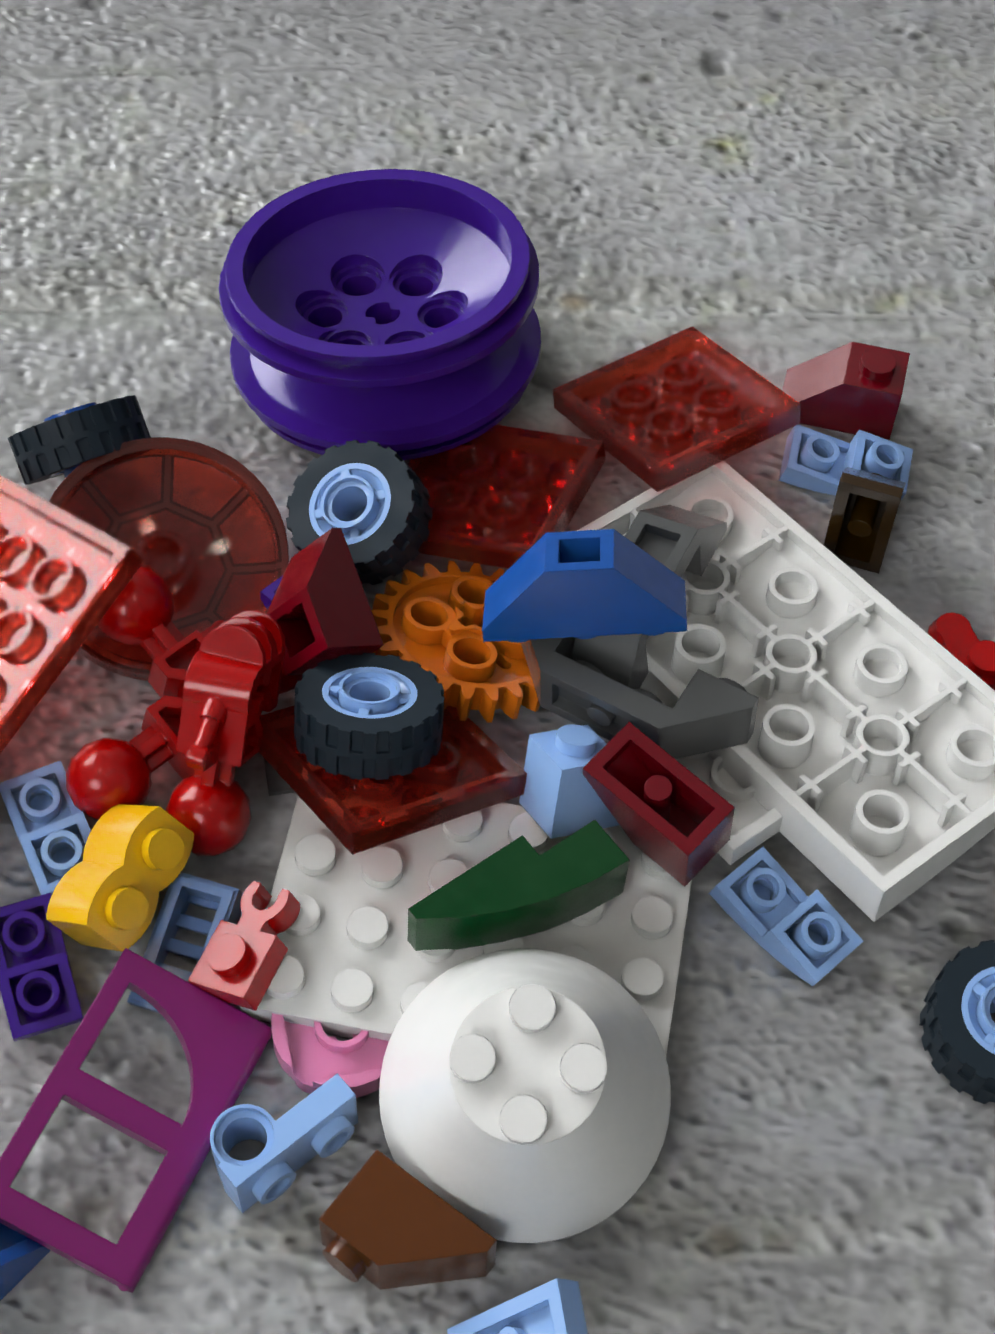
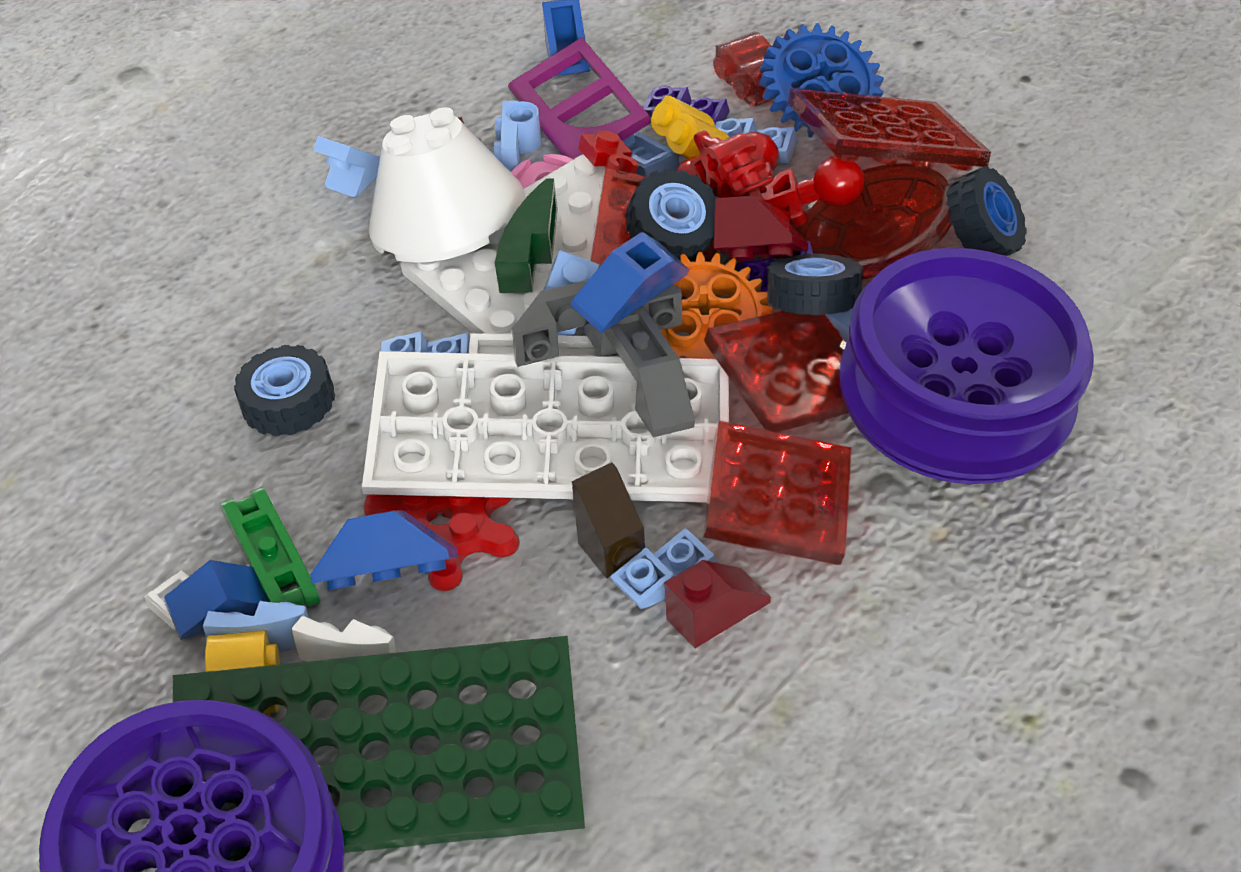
camera: 135 degrees right, 10 degrees down
dark red slope [583,722,735,887] -> none

